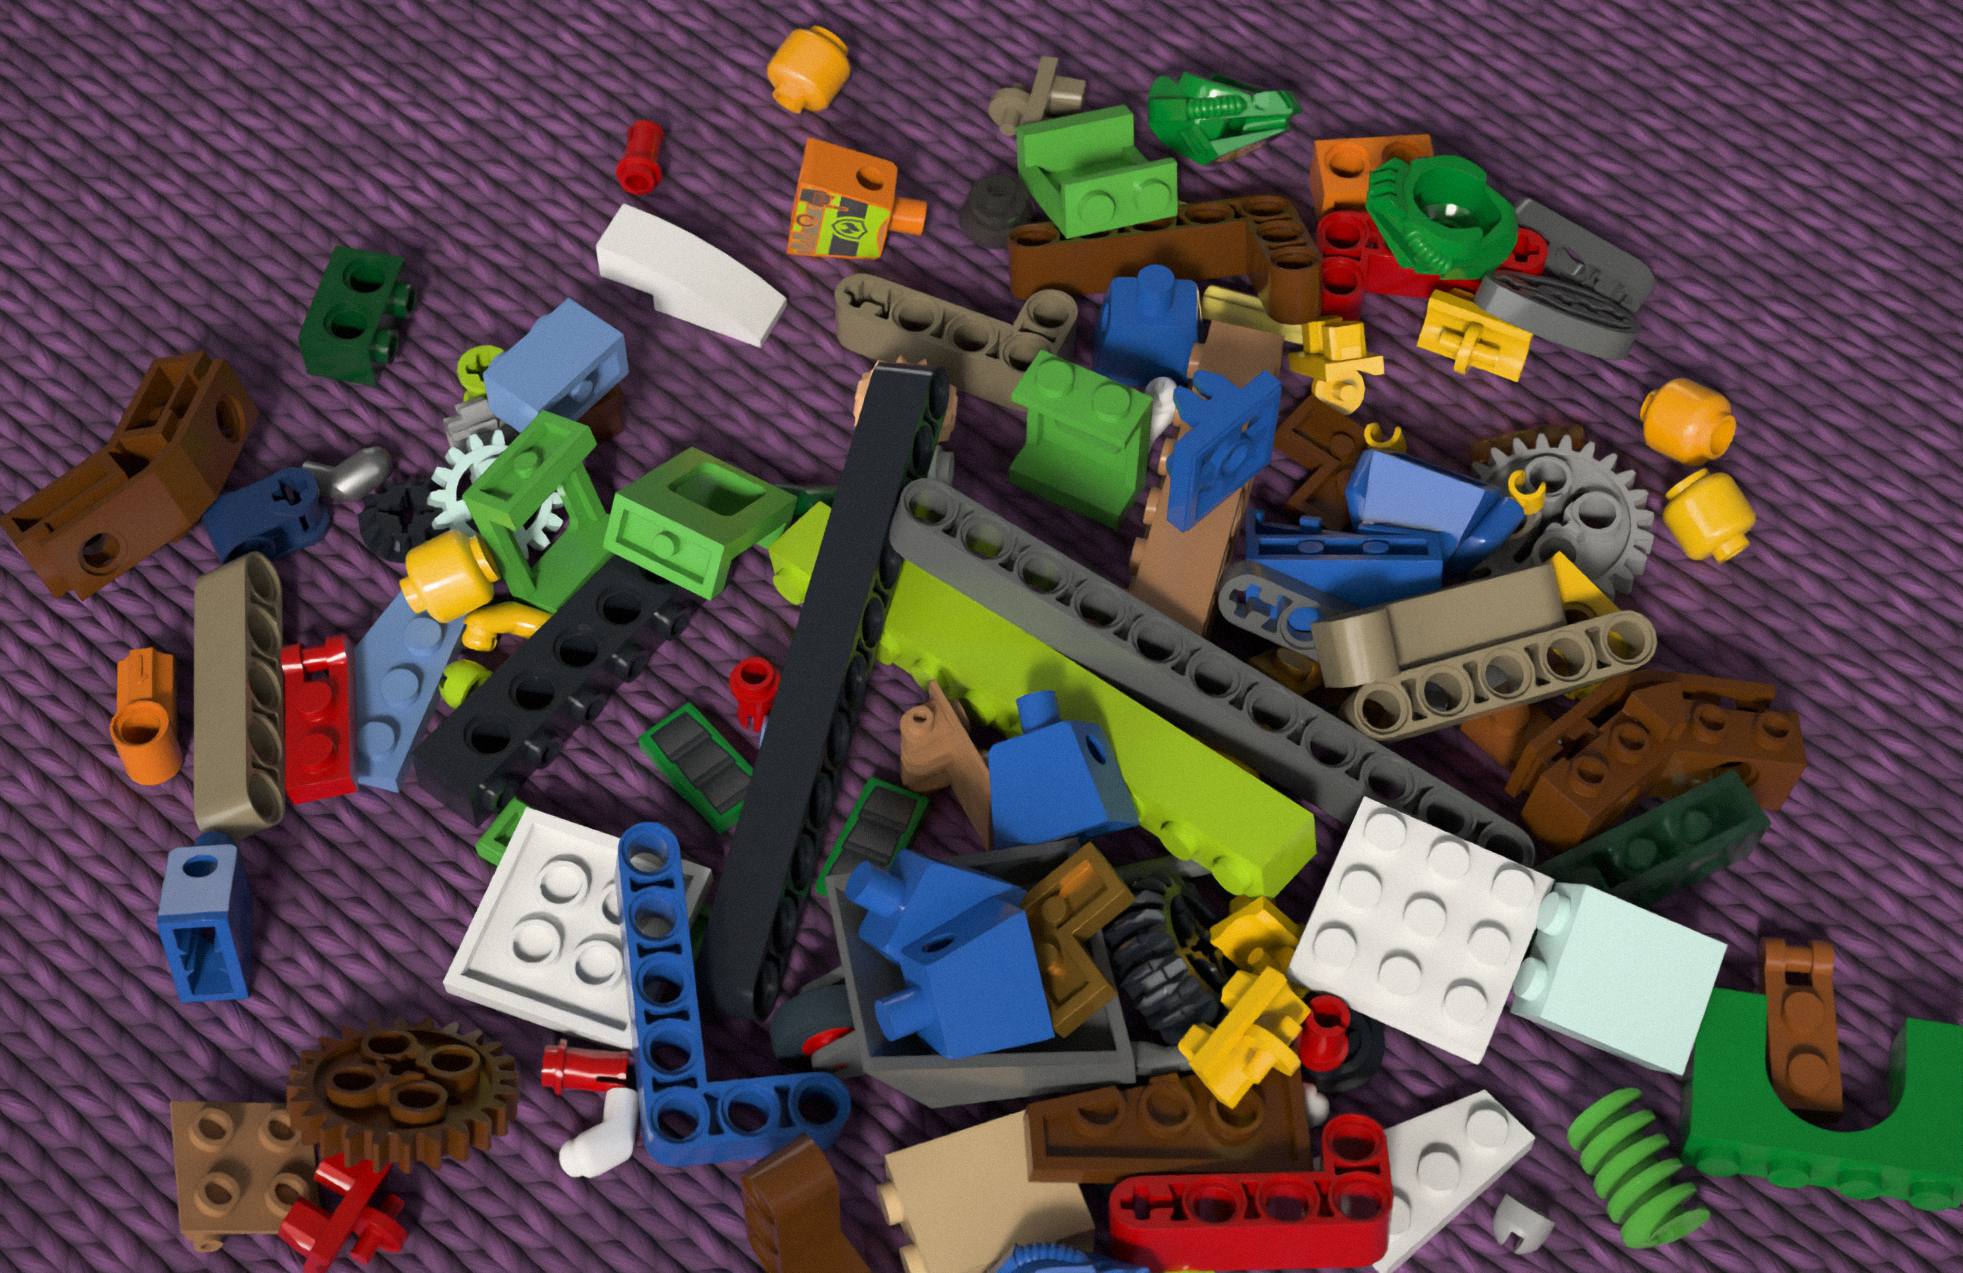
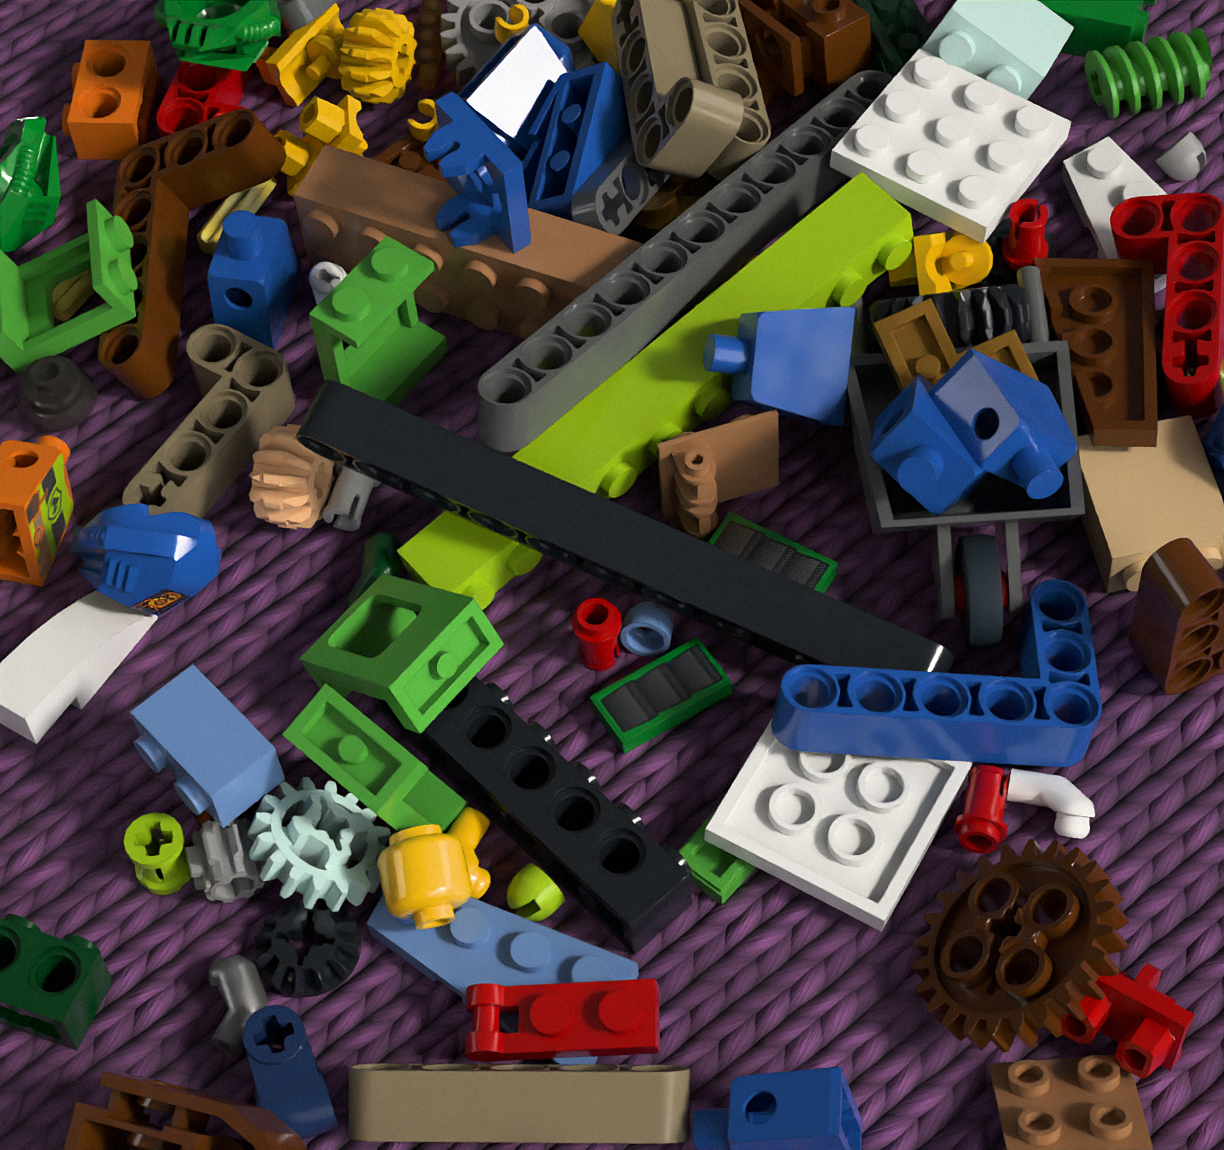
camera: 75 degrees left, 0 degrees up
yellow hips [1178,966,1311,1109] -> none
none -> blue helmet [70,503,222,616]
none -> yellow gear [337,8,417,105]

